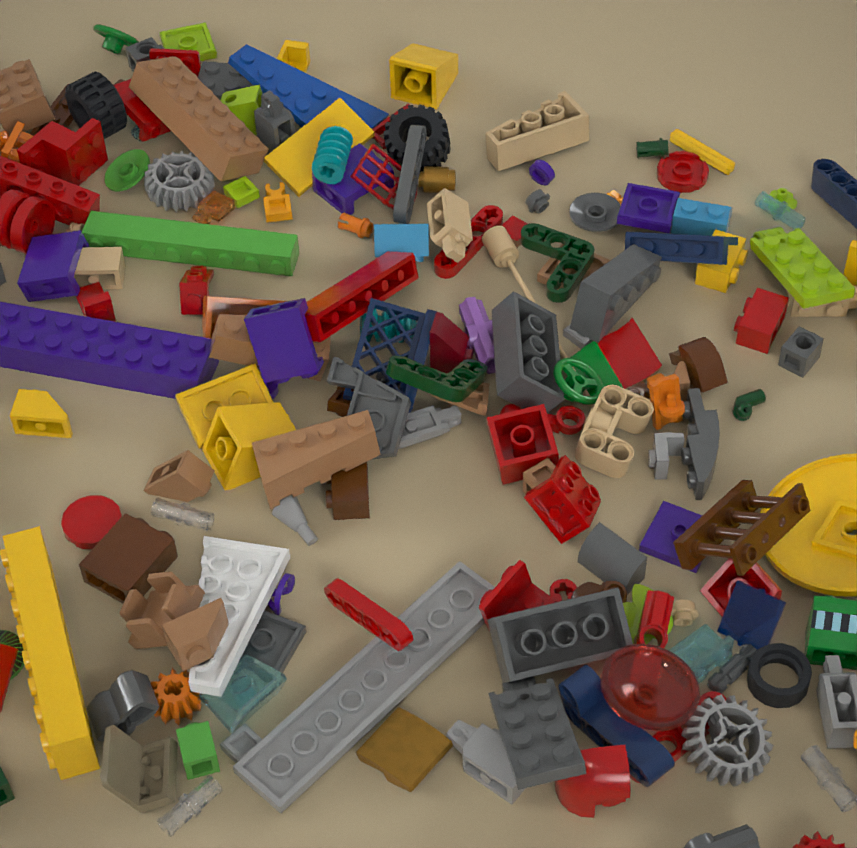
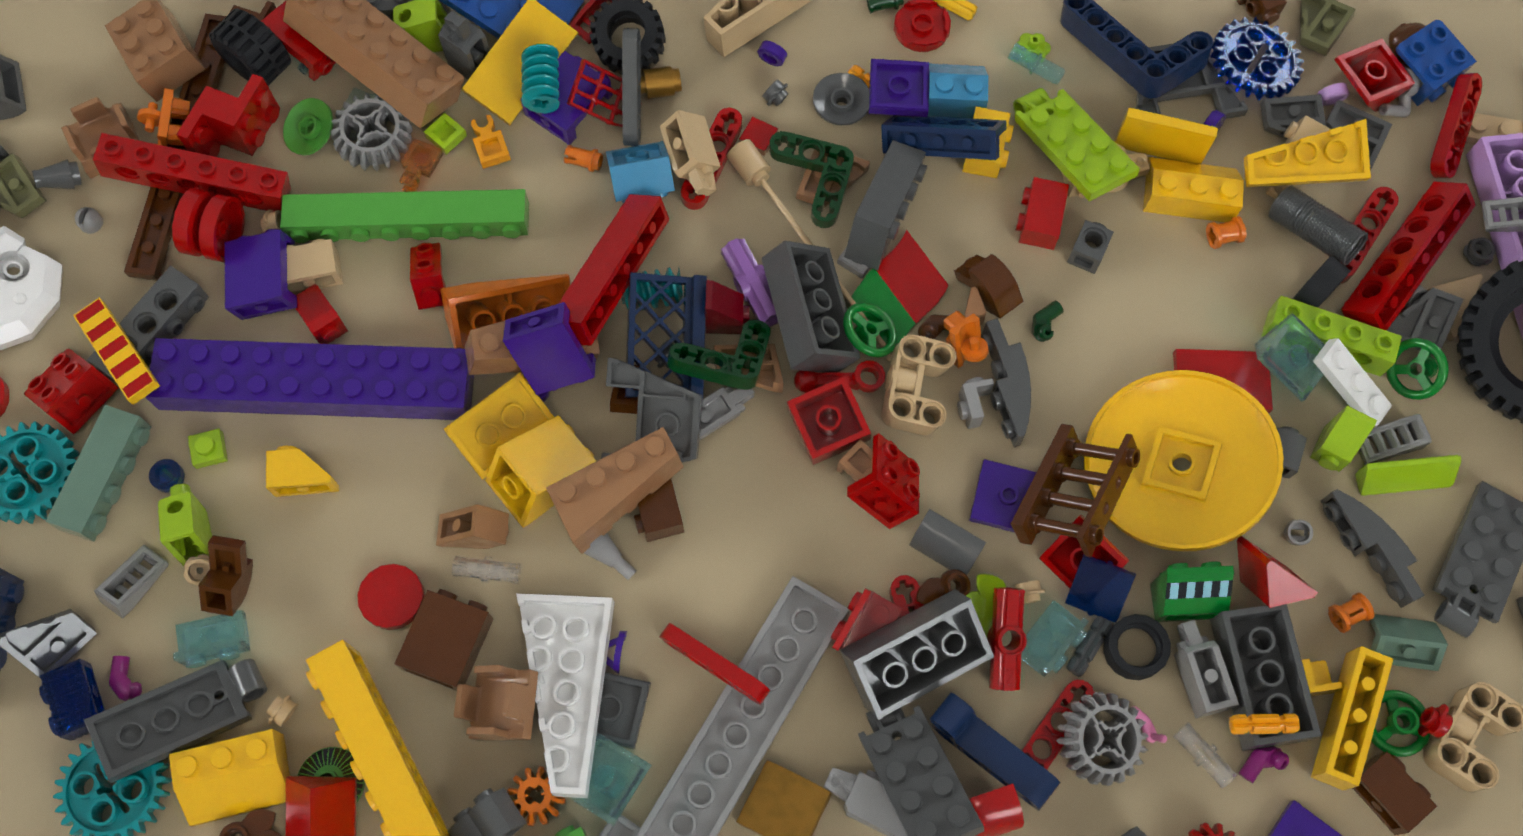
camera: 15 degrees left, 20 degrees up
medium nougat slope [162,598,229,671] -> none
clear red dish [600,644,700,731] -> none
none -> bright pink piece [1133,706,1167,743]

